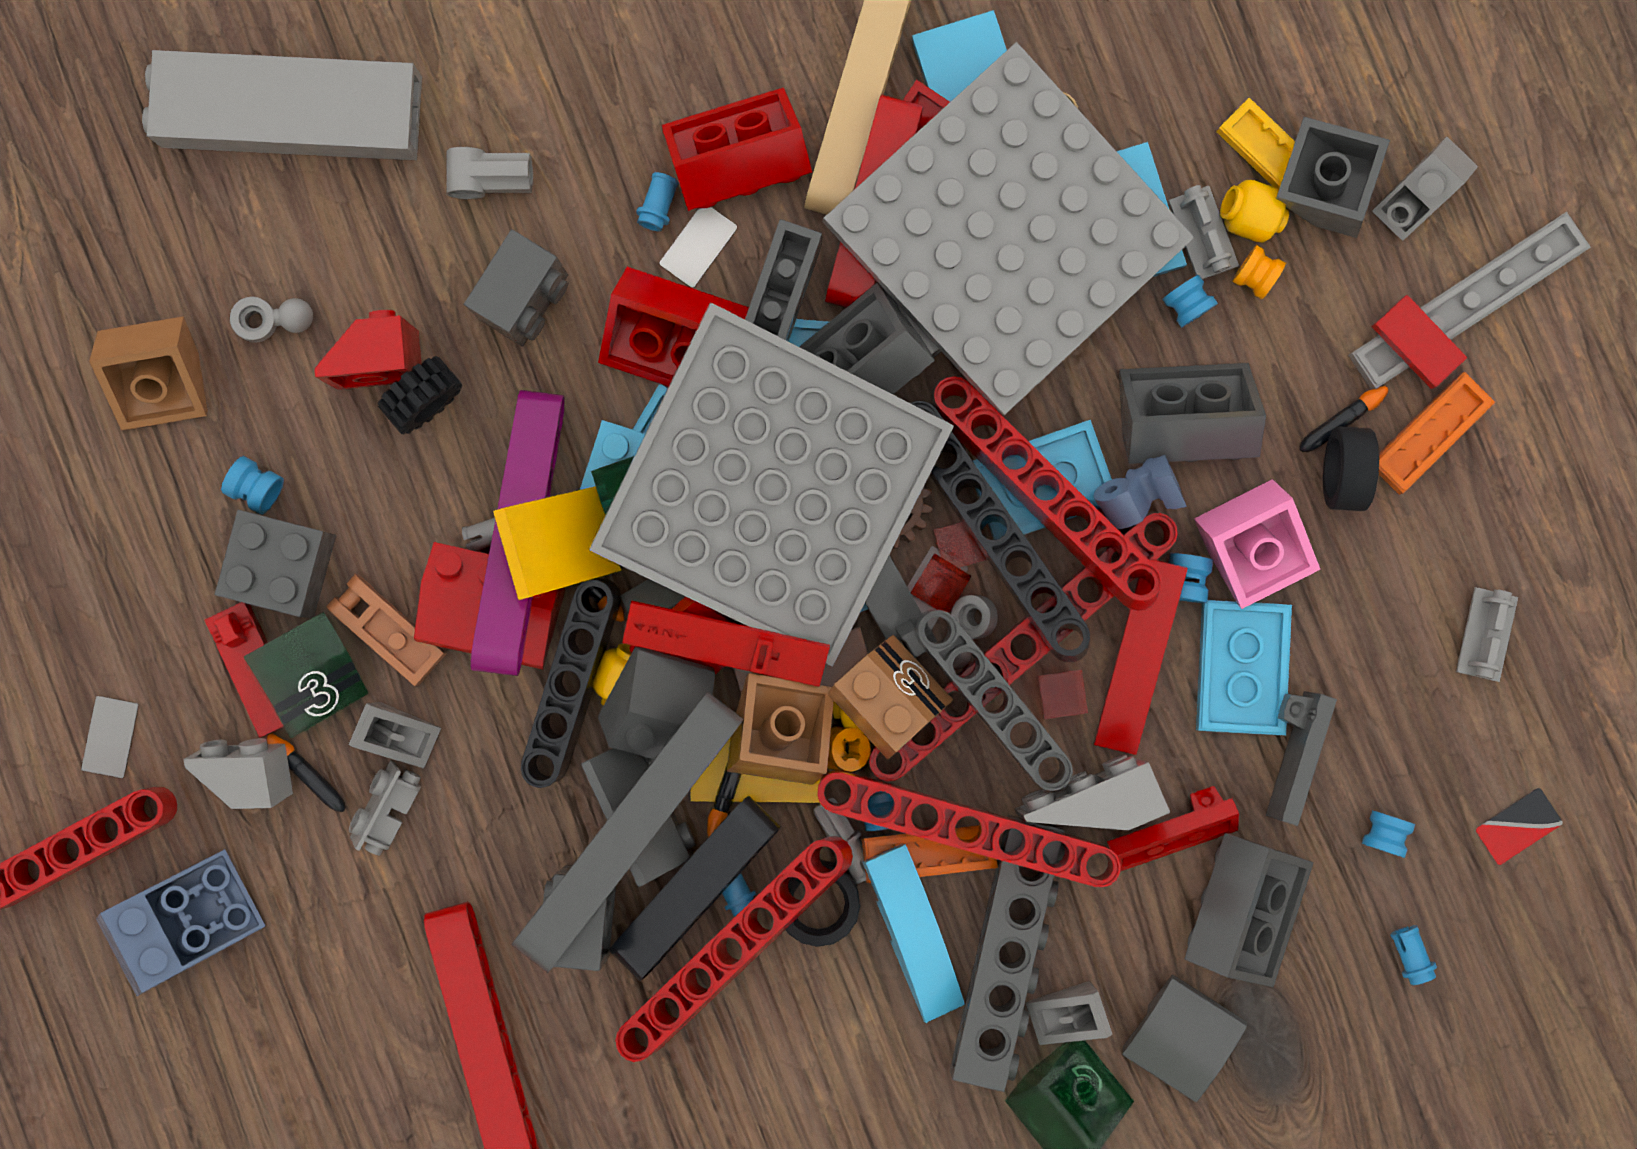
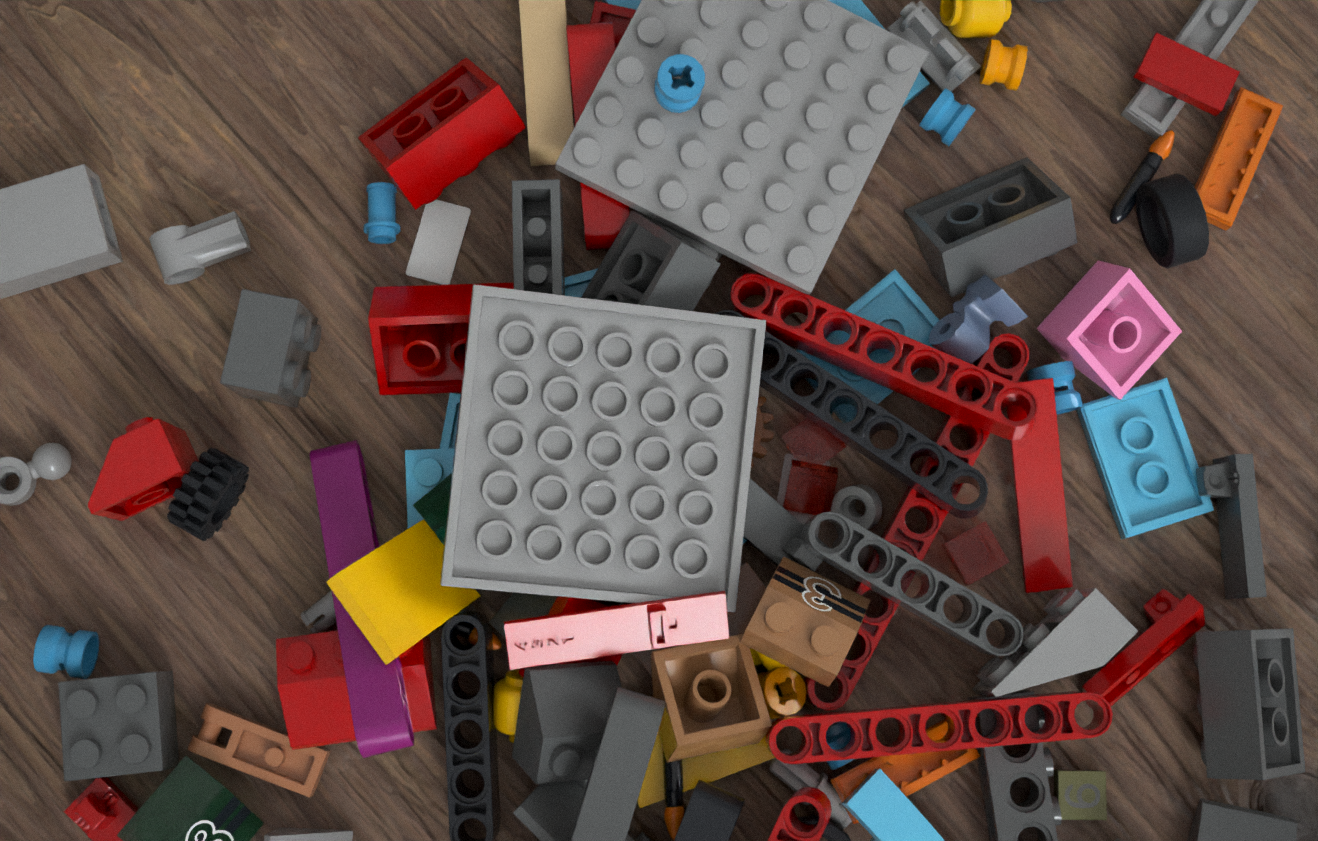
camera: 25 degrees left, 5 degrees down
none -> dark azure wheel [654,54,705,113]
none -> olive tile [1054,769,1107,820]

